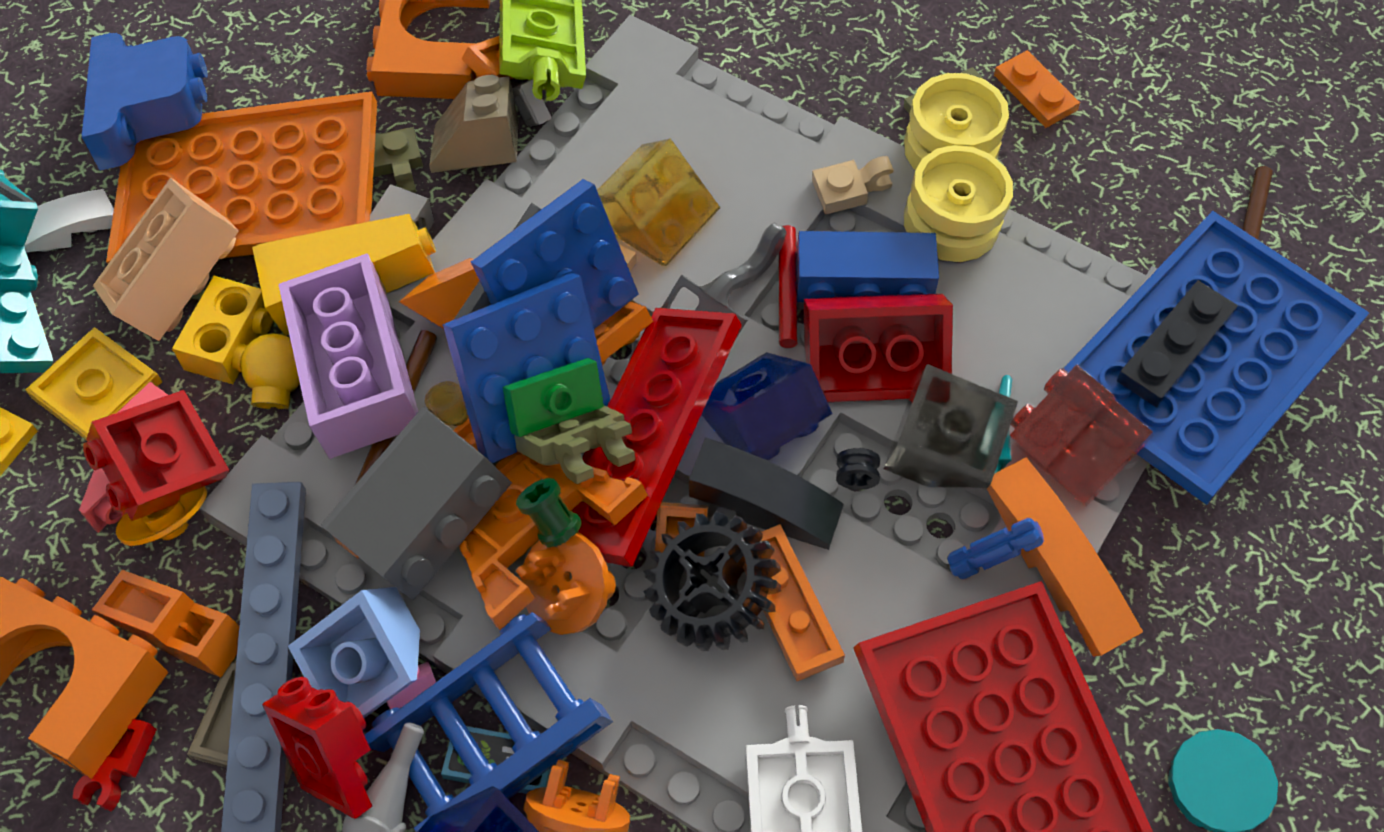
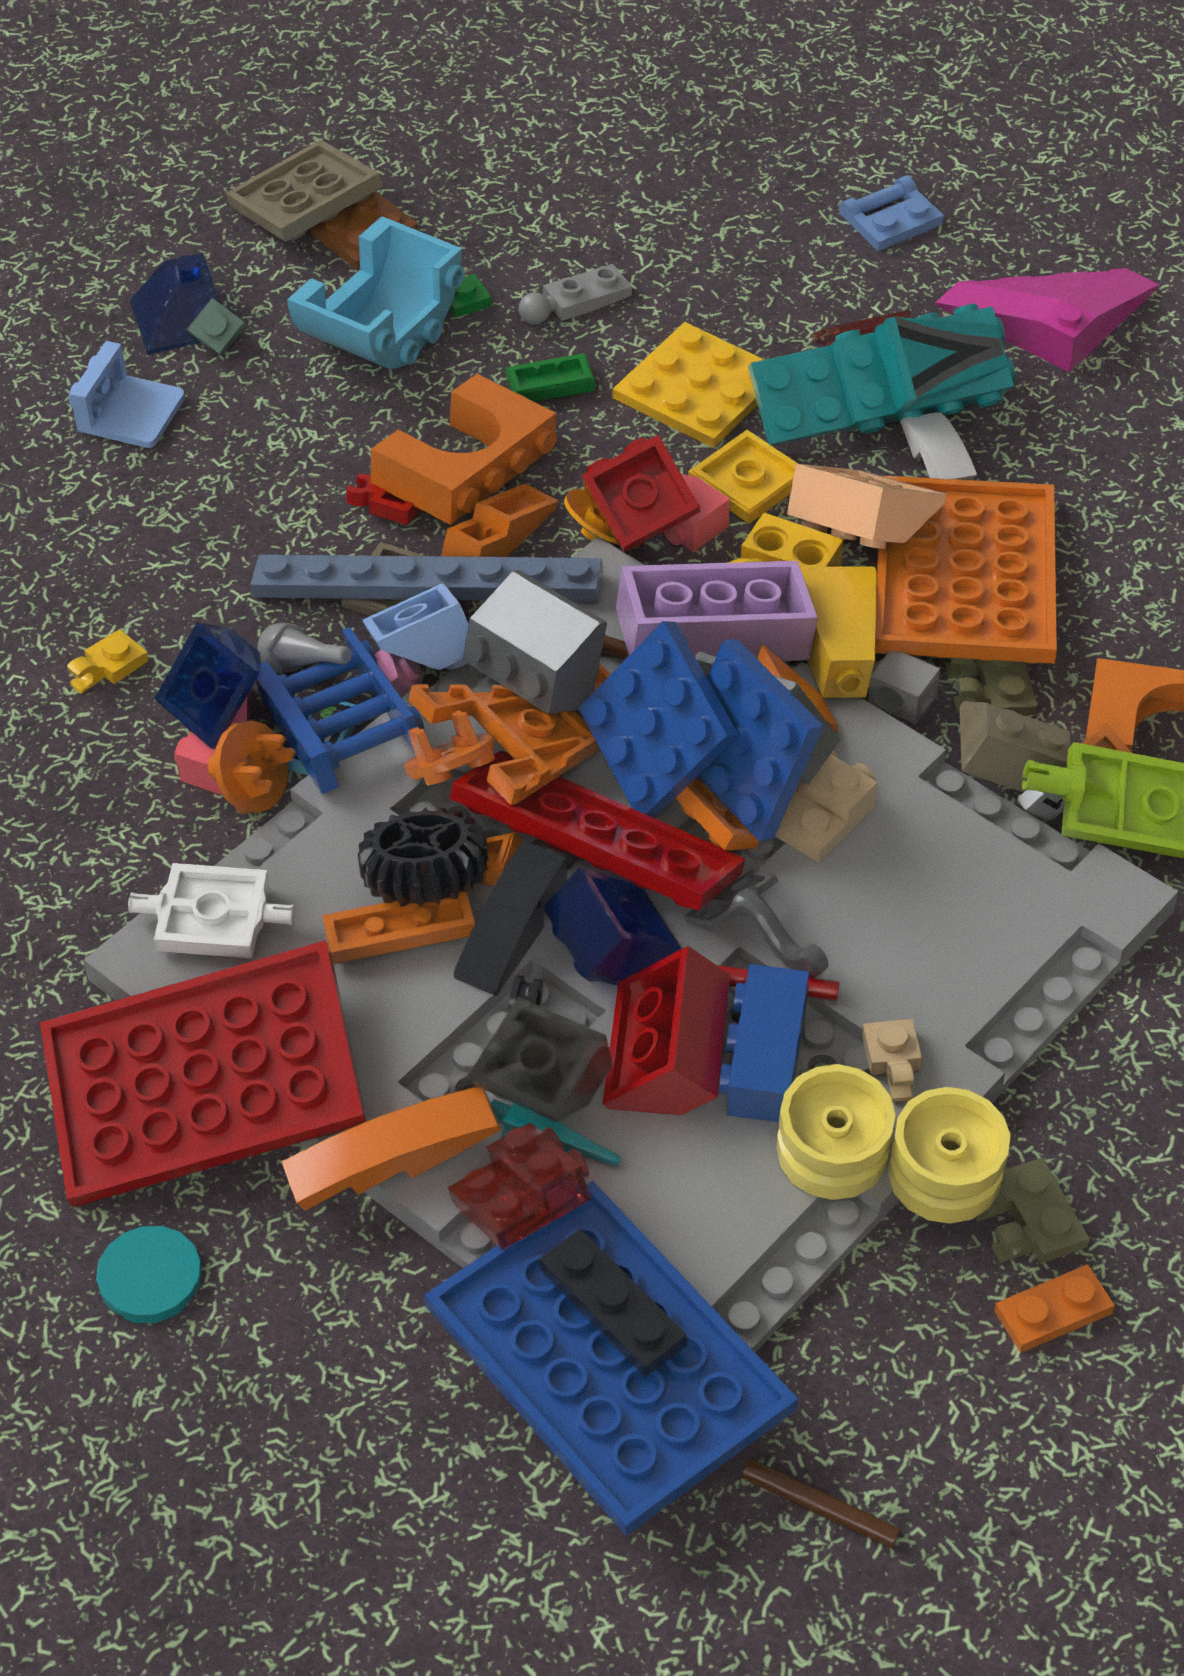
camera: 100 degrees right, 10 degrees down
blue brick [82,33,208,171] -> none
red plate [262,677,373,819] -> none
green plate [502,358,604,437] -> none
olive plate [514,406,635,484] -> none
dark green bush [516,478,582,548] -> none
clear yellow slope [597,138,721,266] -> none
blue axle [947,518,1044,579] -> none

